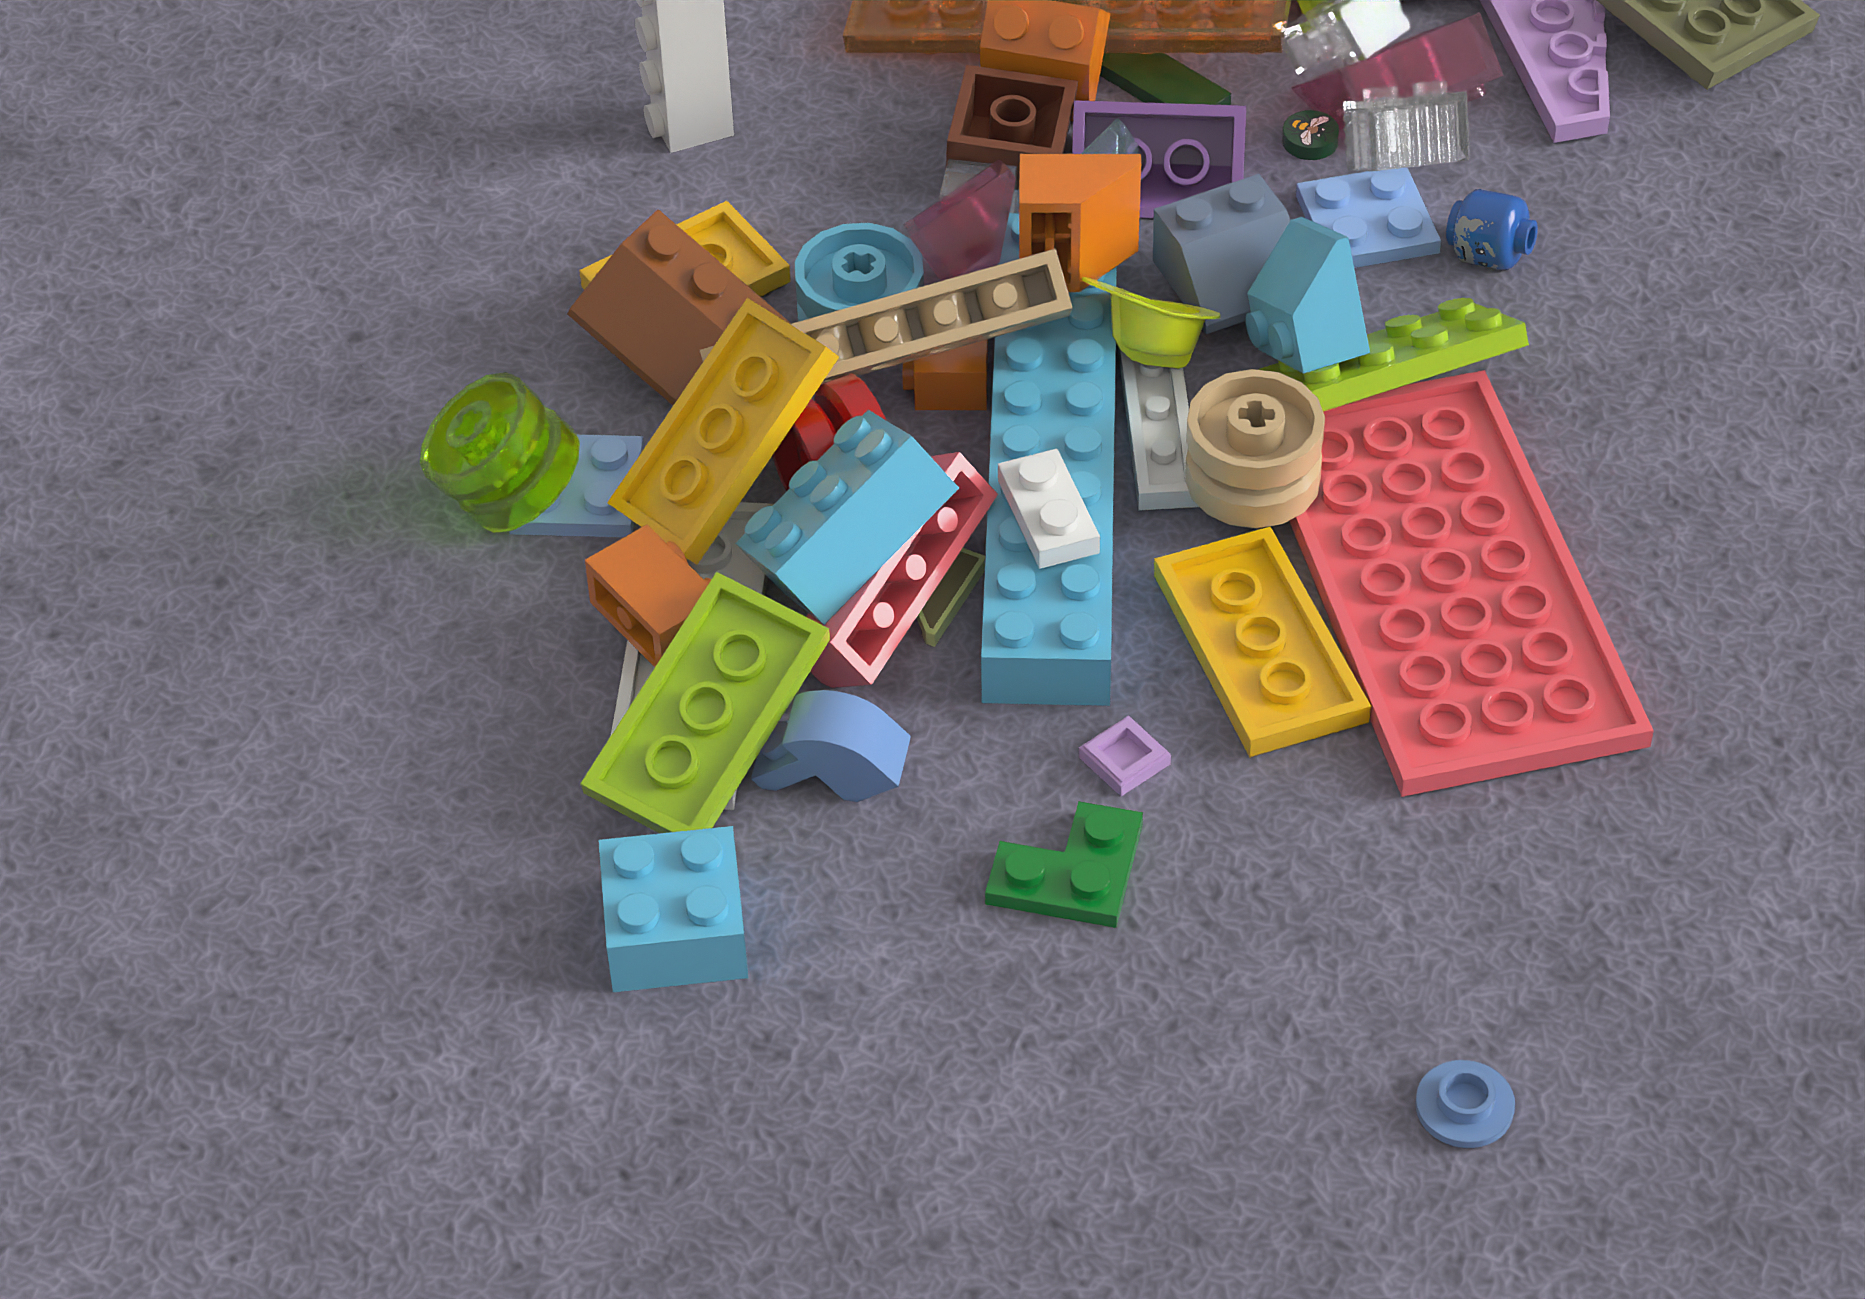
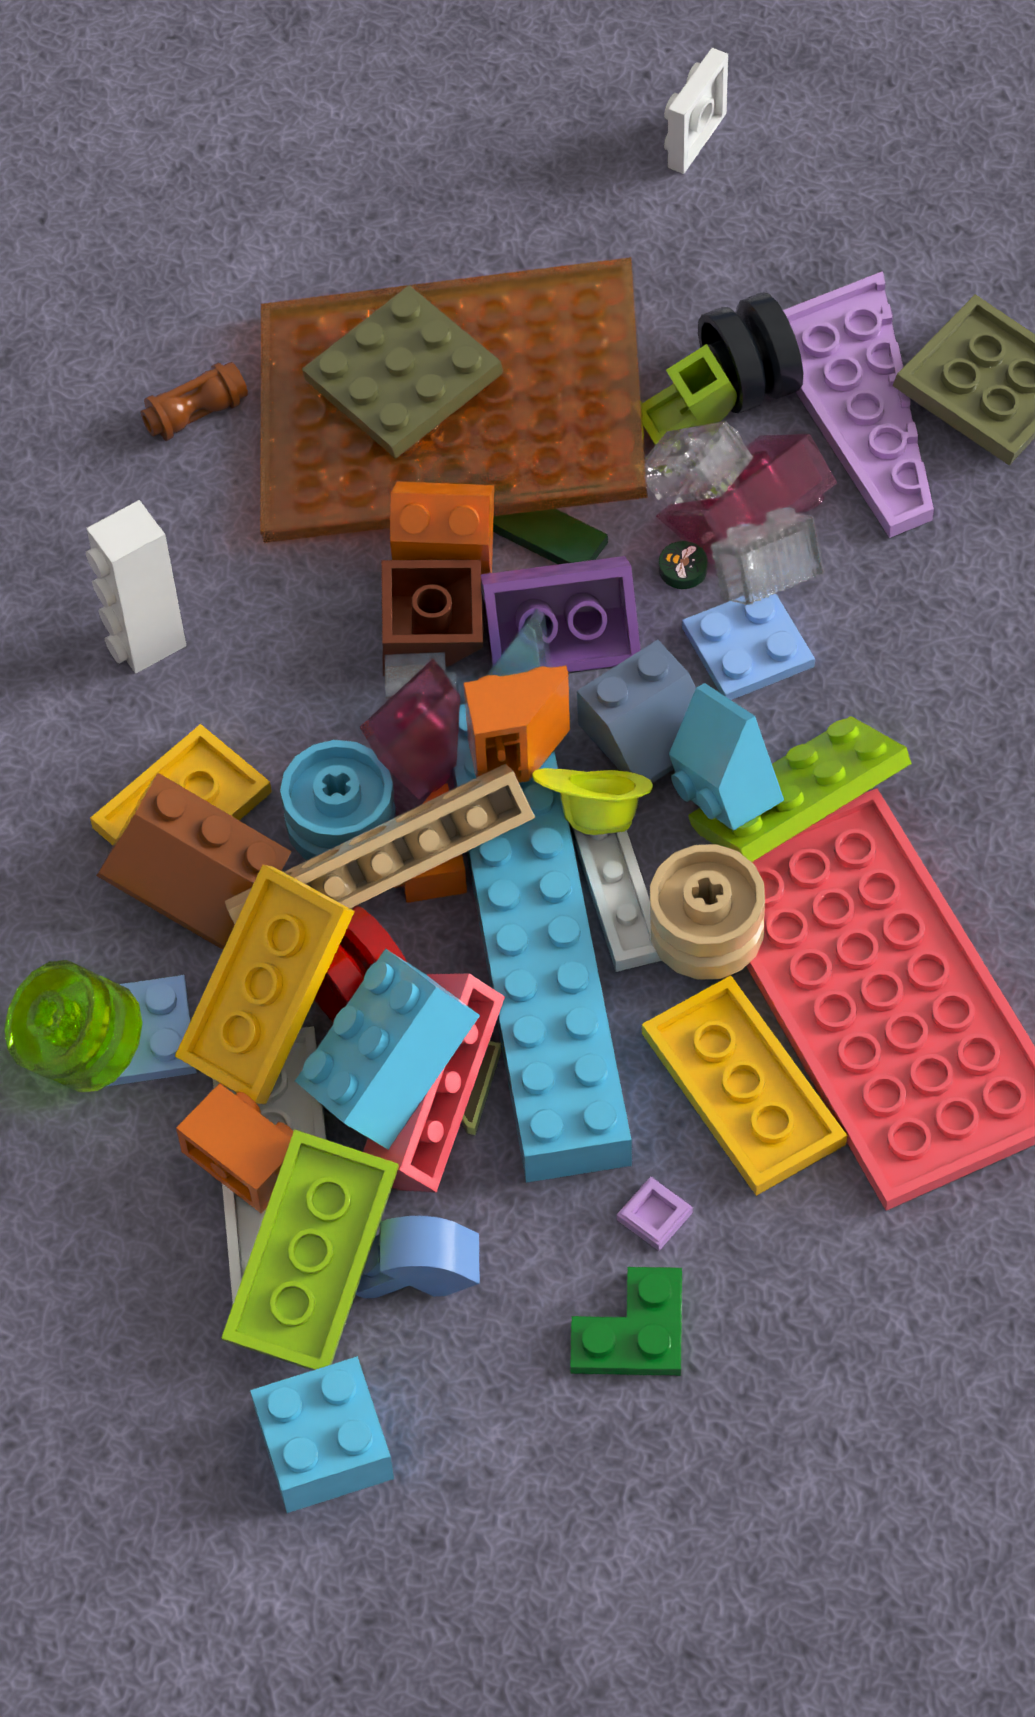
camera: 10 degrees left, 10 degrees up
white plate [998,449,1100,569] -> none
medium blue piece [1415,1060,1515,1148] -> none
blue head [1446,189,1538,270] -> none

